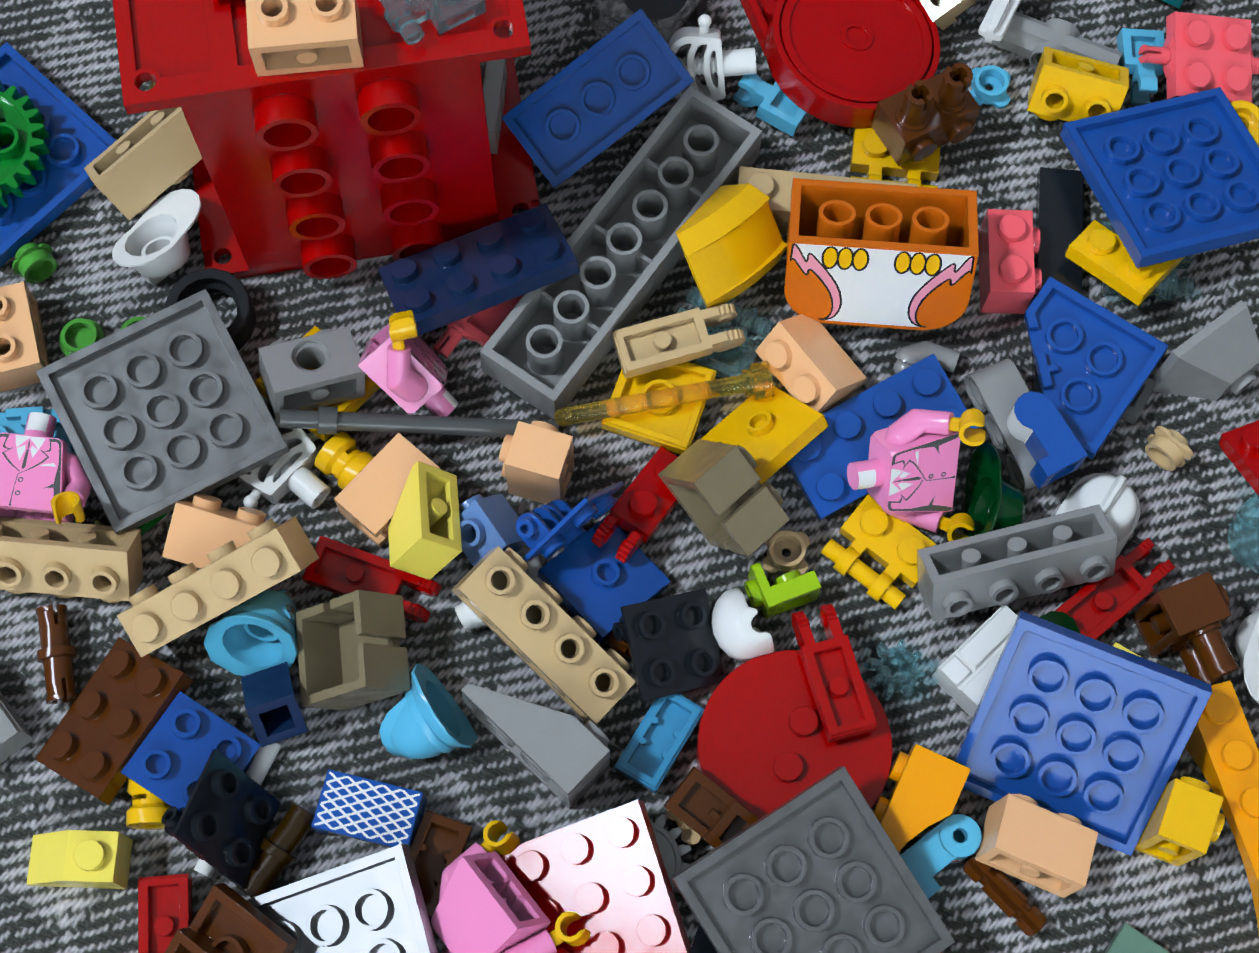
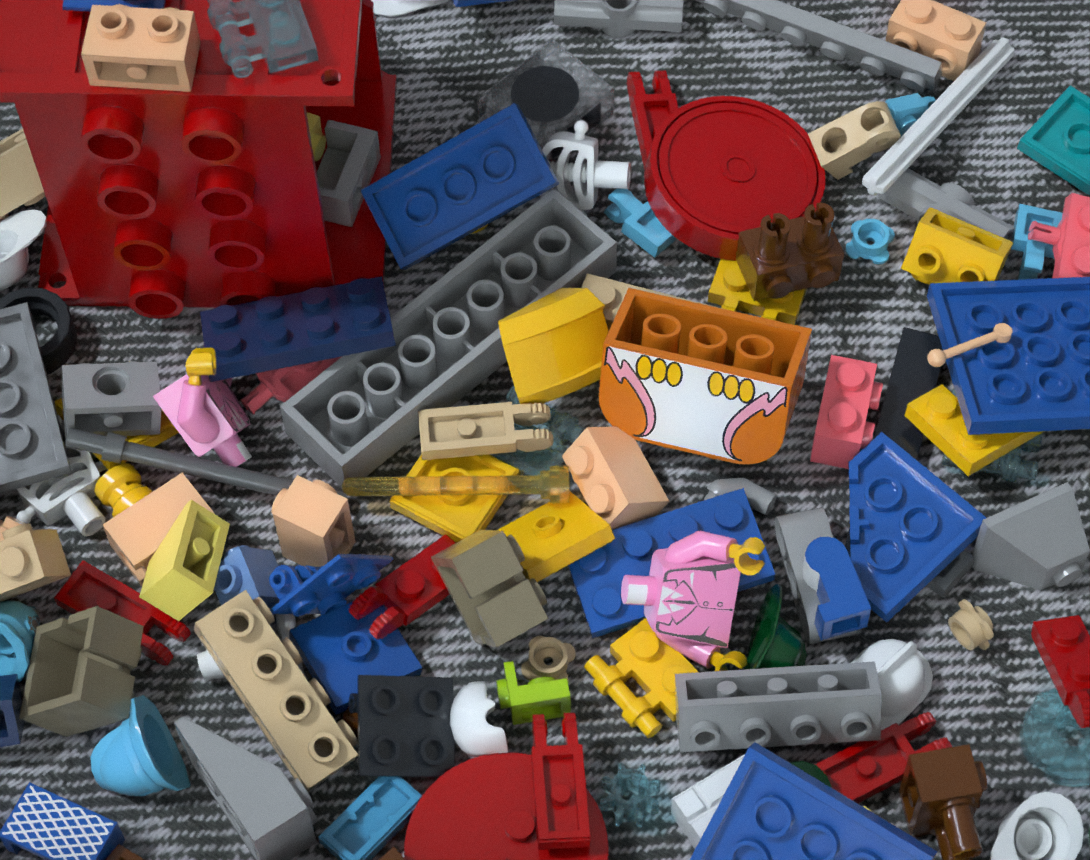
camera: 15 degrees right, 10 degrees down
none -> light nougat hinge [927,323,1013,367]

